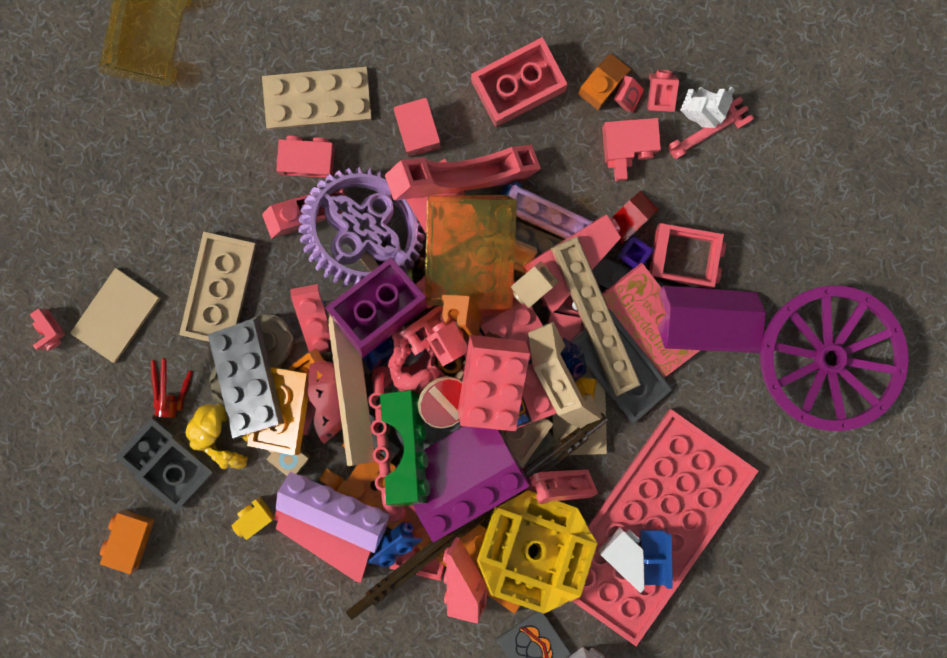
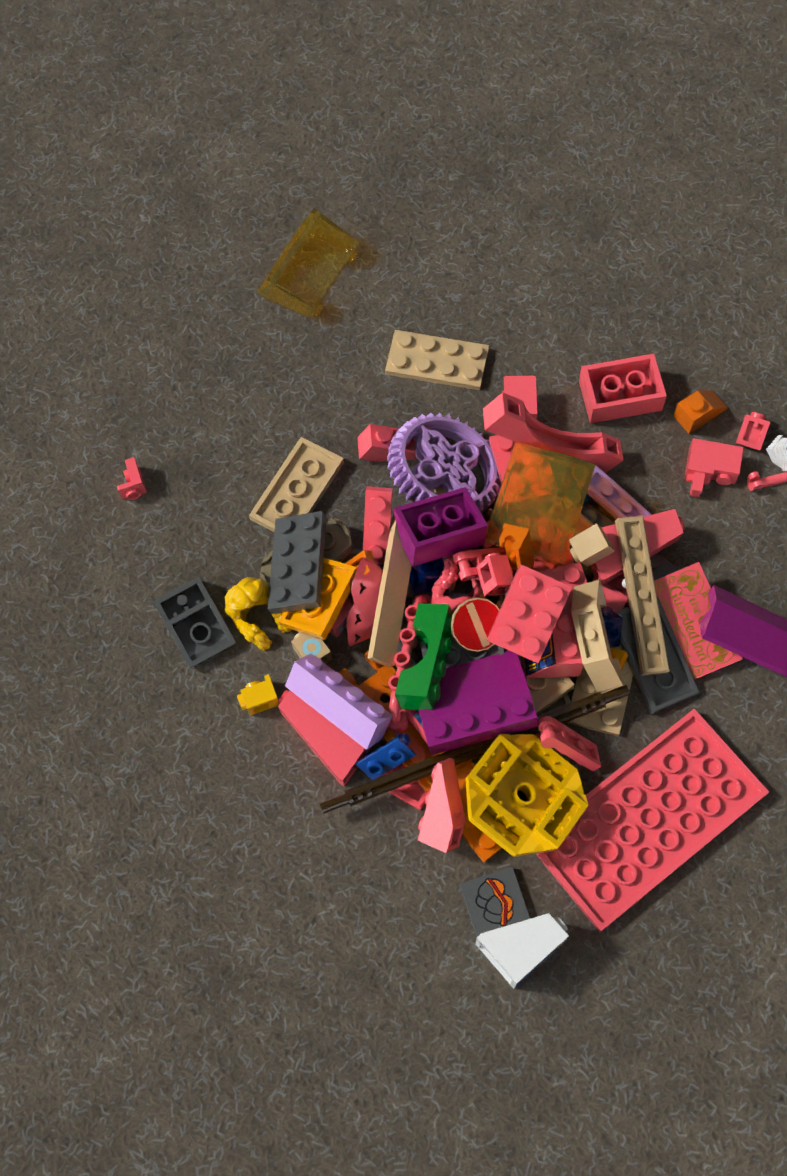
camera: 20 degrees right, 20 degrees down
tan tile [70,268,161,363] -> none
orange brick [100,510,154,574] -> none
red plant [151,358,193,417] -> none
coral brick [276,136,335,178] -> none
white slope [598,528,644,593] -> none
red slope [612,190,658,244] -> none
coral tile [614,76,644,113] -> none
dark purple slope [617,235,654,270] -> none
blue panel [640,529,673,589] -> none
coral window [649,223,726,289] -> none

